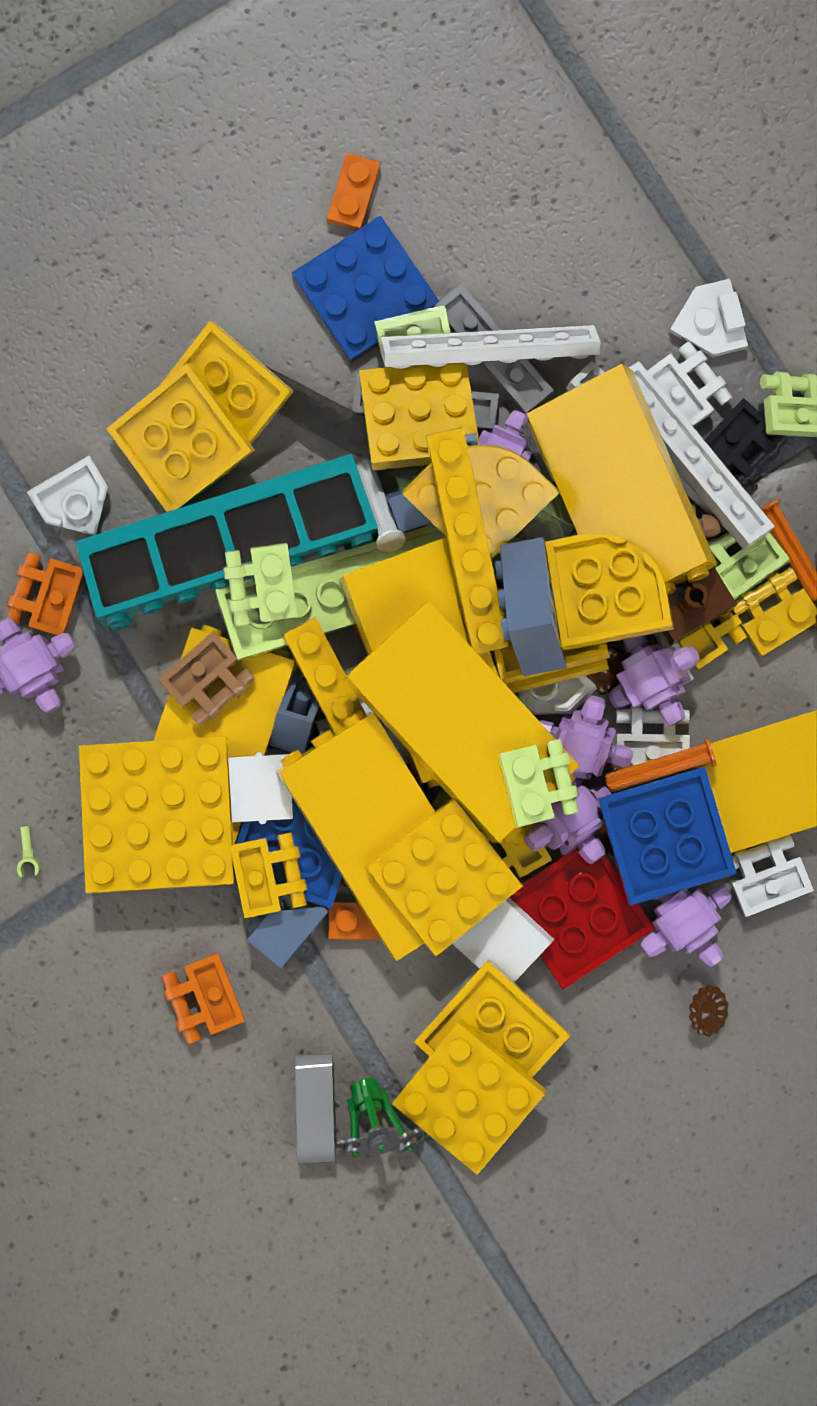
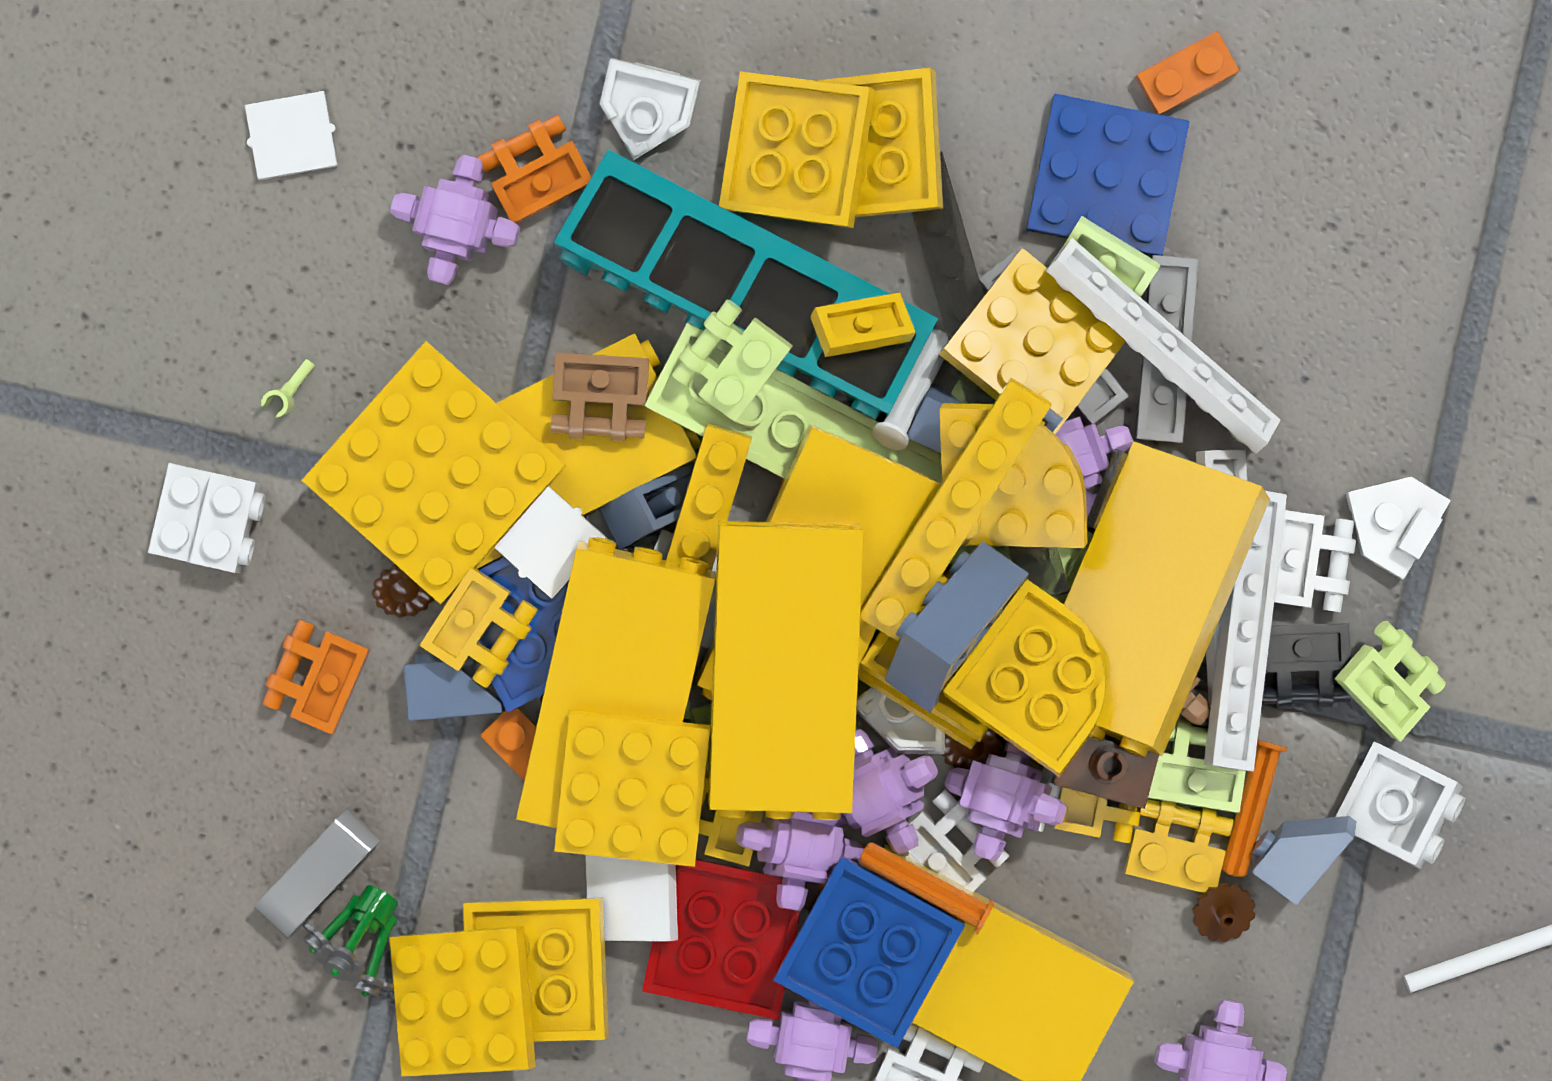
camera: 45 degrees right, 5 degrees up
yellowish green plate [498,739,579,827] -> none
none -> white plate [148,463,265,574]
none -> reddish brown piece [372,564,435,618]
none -> yellow plate [810,292,916,357]

